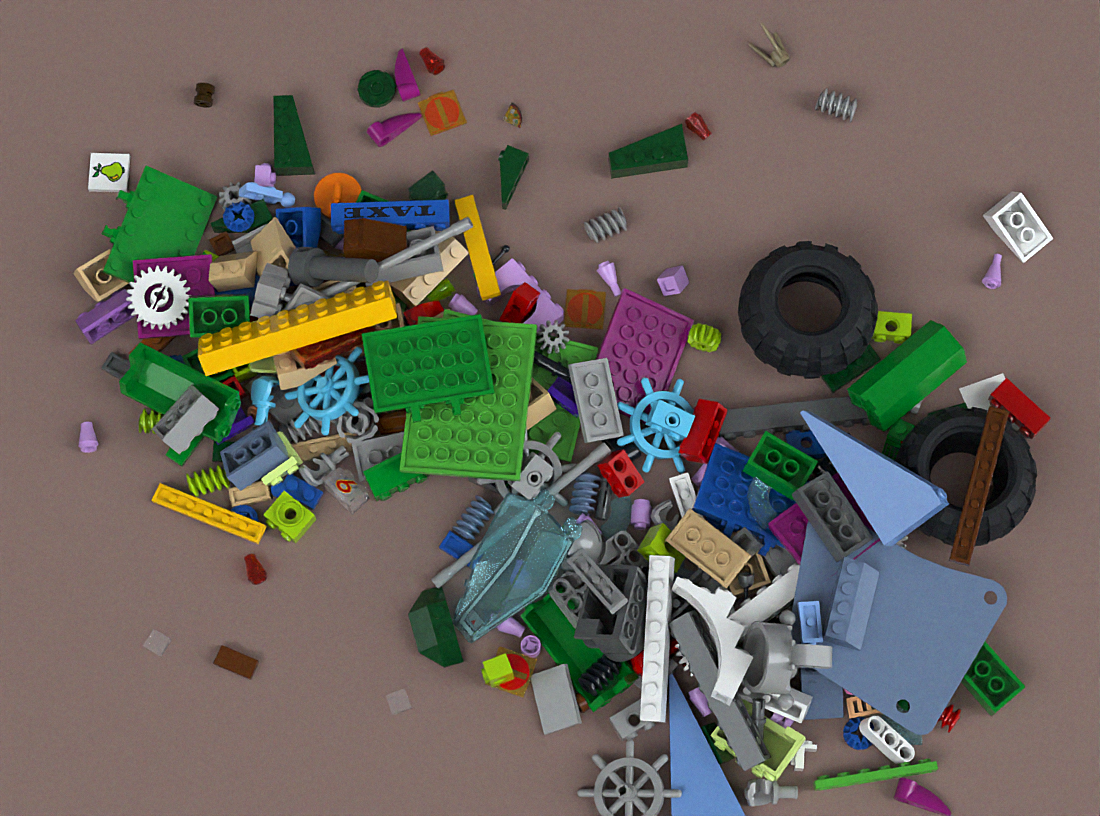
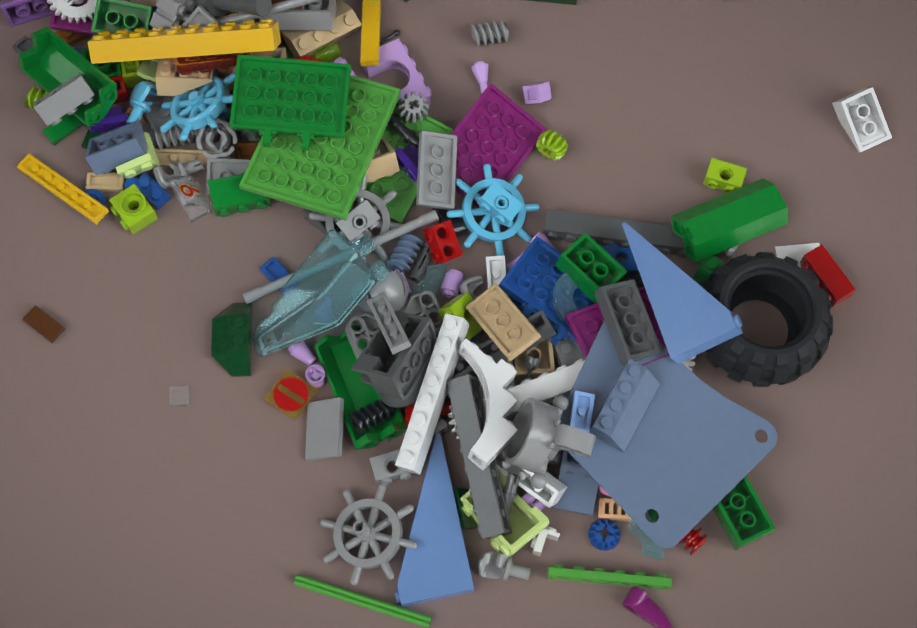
camera: 10 degrees right, 5 degrees down
lime piece [186,465,230,497] -> none
clear red cone [244,554,267,585] -> none
sand blue piece [452,495,494,540] -> none
lime brick [481,653,514,688] -> none
red brick [499,282,541,323] -> none
piece [564,289,606,330] -> none
reddish brown tile [575,693,589,713] -> none
red brick [678,399,728,464] -> none
lavender cone [688,687,712,717] -> none
black tyre [738,241,878,379] -> none
dark green tile [821,344,881,393] -> none
white beam [859,716,915,764] -> none
reddish brown tile [949,406,1009,566] -> none
lavender cone [982,254,1002,289] -> none

